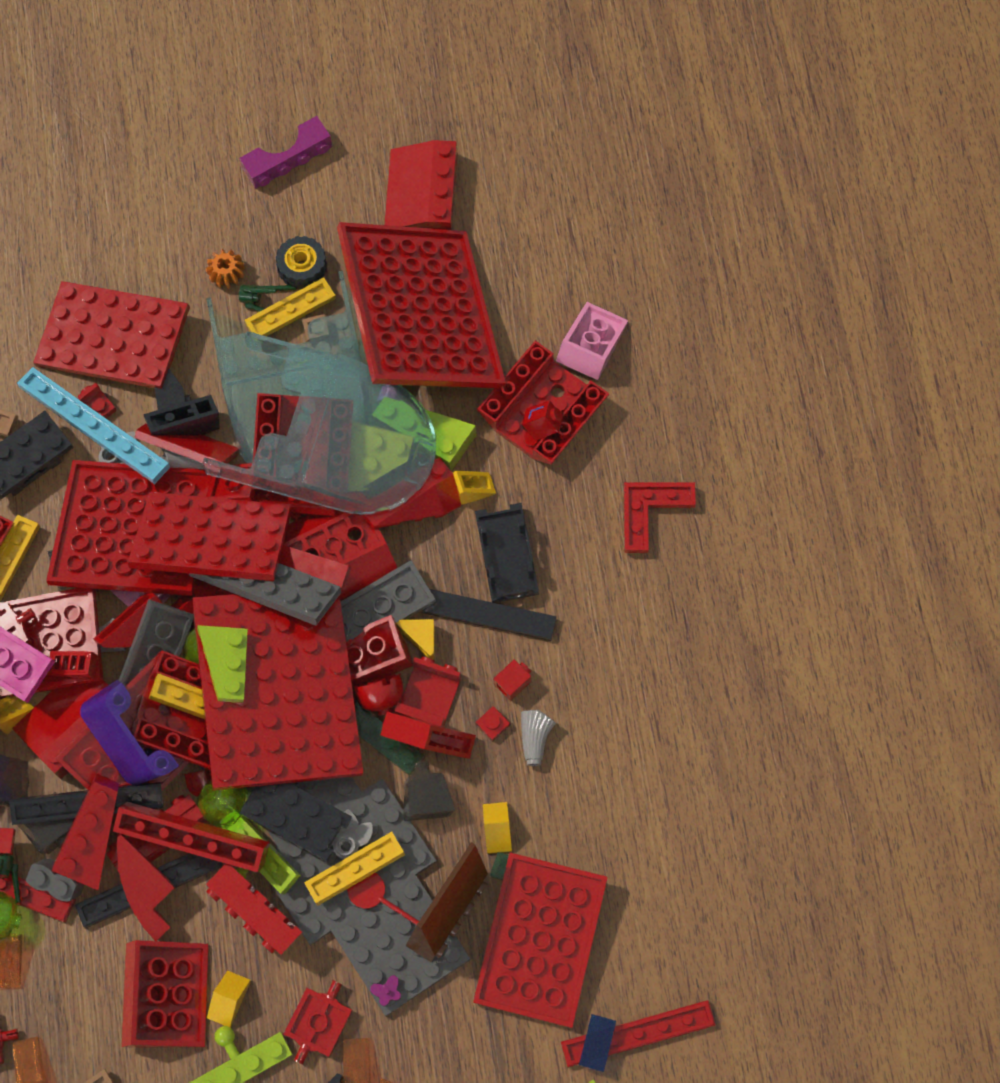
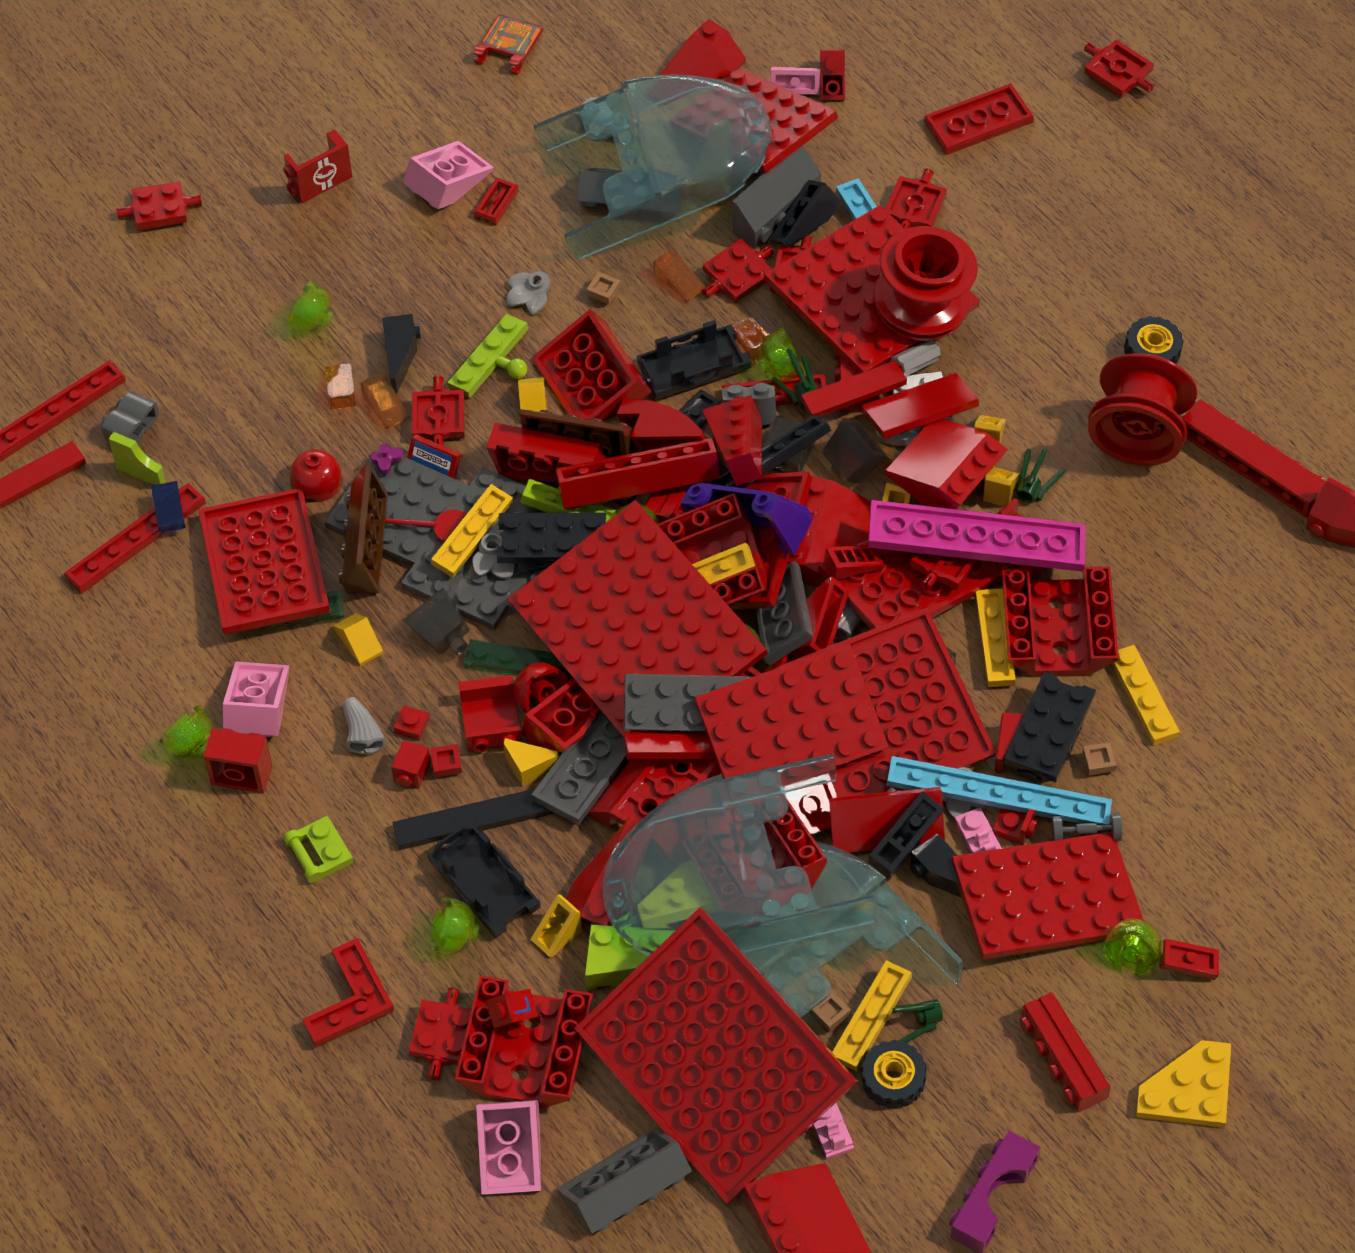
camera: 150 degrees right, 15 degrees down
lime wing [197,625,248,702] -> none
orange gear [206,249,245,288] -> none
red arch [380,712,476,759] -> none
none -> clear neon green cylinder [159,705,214,759]
none -> red slope [203,728,272,793]
none -> bright pink slope [223,661,289,737]
none -> lime plate [283,815,354,883]
none -> red cylinder [290,449,342,502]
none -> tile [407,435,461,478]
none -> red plate [409,987,472,1081]
none -> red plate [430,744,462,777]
none -> clear neon green cylinder [430,896,479,955]
none -> reddish brown slope [520,409,634,459]
none -> dark grey slope [557,1127,692,1234]
none -> black piece [637,320,752,400]
none -> bright pink plate [954,808,1002,853]
none -> red slope [994,712,1024,774]
none -> red brick [1019,992,1111,1112]
none -> dark grey wheel [1051,813,1122,841]
none -> clear neon green cylinder [1103,918,1162,976]
none -> yellow plate [1136,1040,1231,1128]
none -> red plate [1159,938,1219,980]

